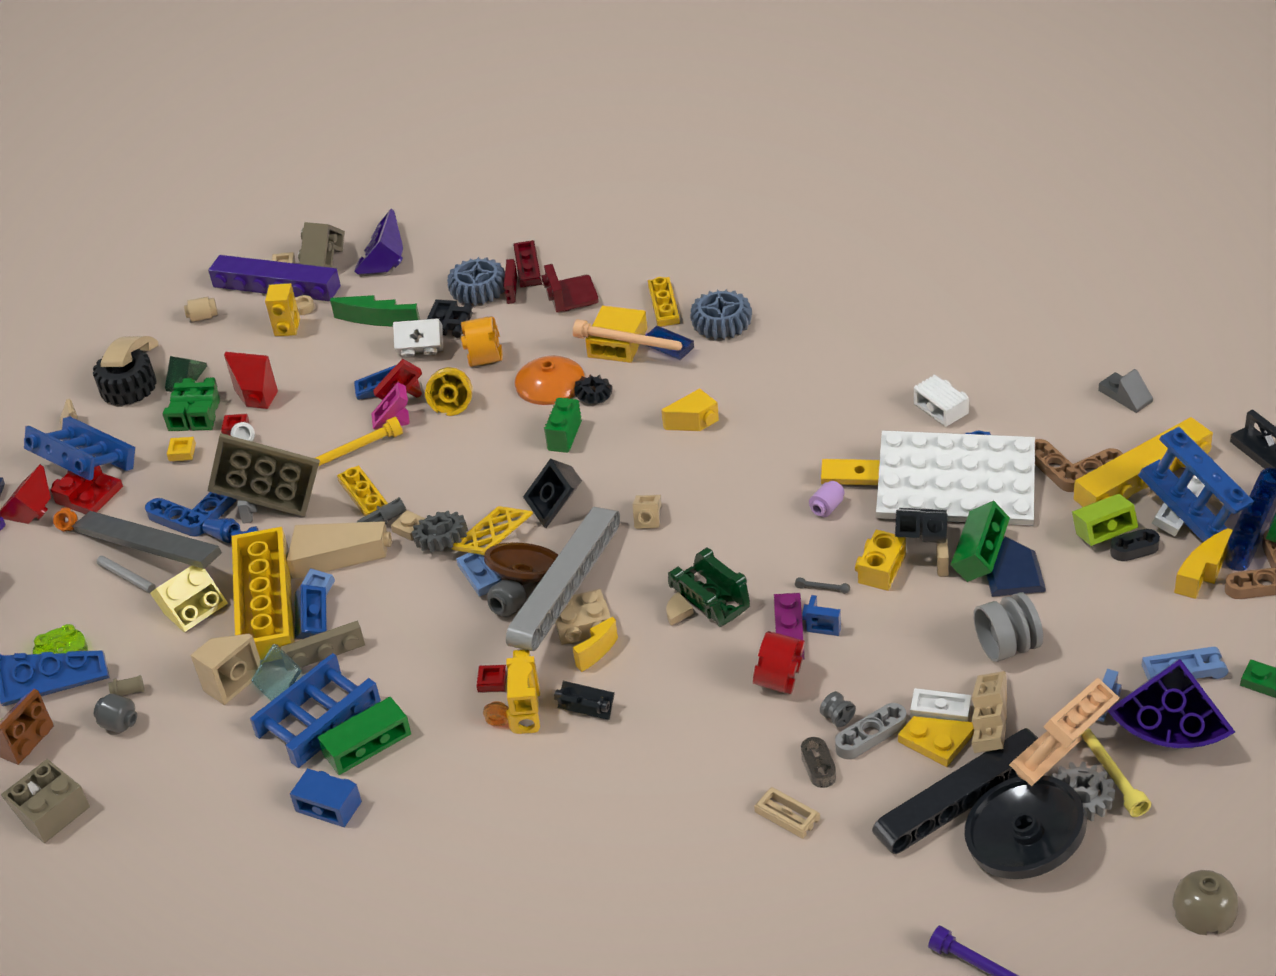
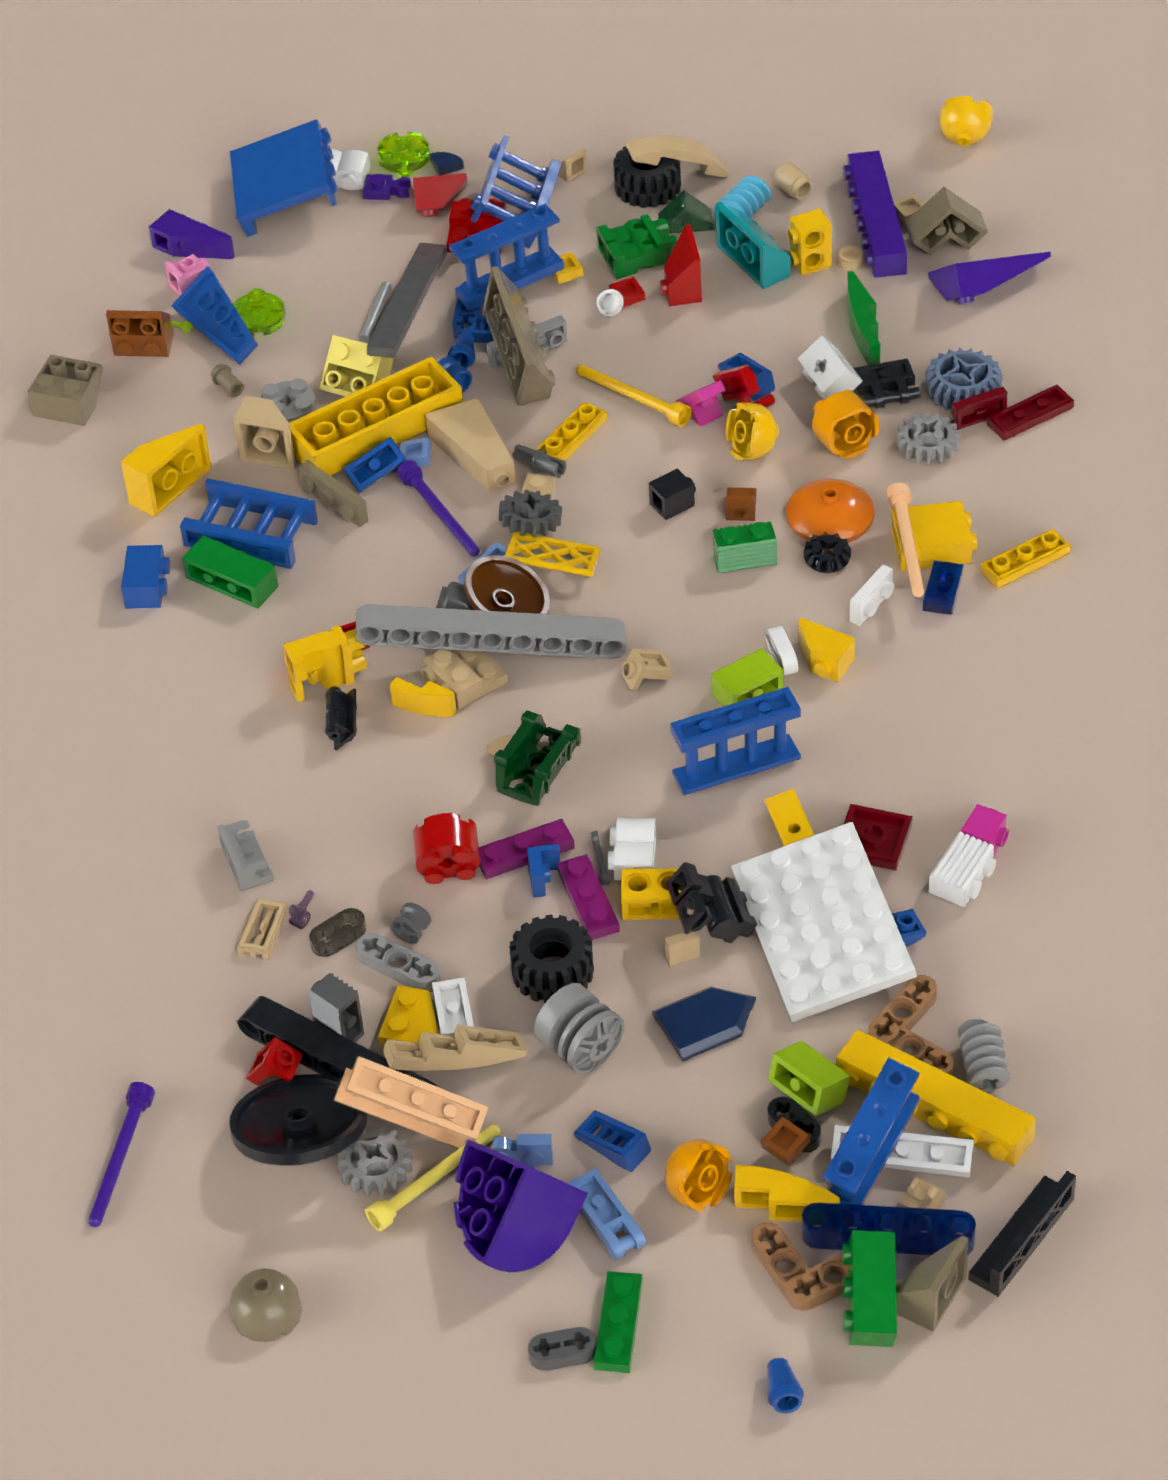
camera: 65 degrees right, 5 degrees up
orange plate [53,507,78,531] -> none
dark grey head [94,694,137,733] -> none
clear light blue piece [251,644,302,701] -> none
black slope [523,458,582,528] -> none
dark red bracket [542,264,599,313] -> none
sand blue gear [690,289,752,340] -> none
lavender brick [809,481,845,517] -> none
green brick [951,500,1010,582] -> none
dark grey slope [1098,369,1153,413] -> none
none -> yellow slope [121,423,212,517]
none -> light grey hinge [217,820,274,891]
none -> red bracket [246,1037,302,1085]
none -> light grey plate [260,378,317,423]
none -> clear purple hand [289,890,315,929]
none -> dark grey brick [308,973,364,1042]
none -> dark purple piece [397,460,480,557]
none -> blue fence [449,203,564,311]
none -> black tyre [509,914,594,1004]
none -> magenta plate [557,854,620,940]
none -> blue slope [573,1110,651,1172]
none -> white brick [608,818,657,880]
none -> black brick [648,468,696,520]
none -> light orange cylinder [664,1139,732,1212]
none -> blue fence [670,687,801,795]
none -> lime brick [711,648,783,707]
none -> medium azure piece [714,175,771,218]
none -> teal slope [716,202,792,289]
none -> dark orange bracket [725,487,757,521]
none -> dark orange tile [760,1117,810,1166]
none -> white beam [765,625,799,676]
none -> dark red plate [843,804,913,871]
none -> white plate [850,564,895,626]
none -> light grey gear [896,412,960,465]
none -> yellow cylinder [939,96,993,146]
none -> light grey piece [958,1019,1010,1093]
none -> dark pink brick [961,804,1009,855]

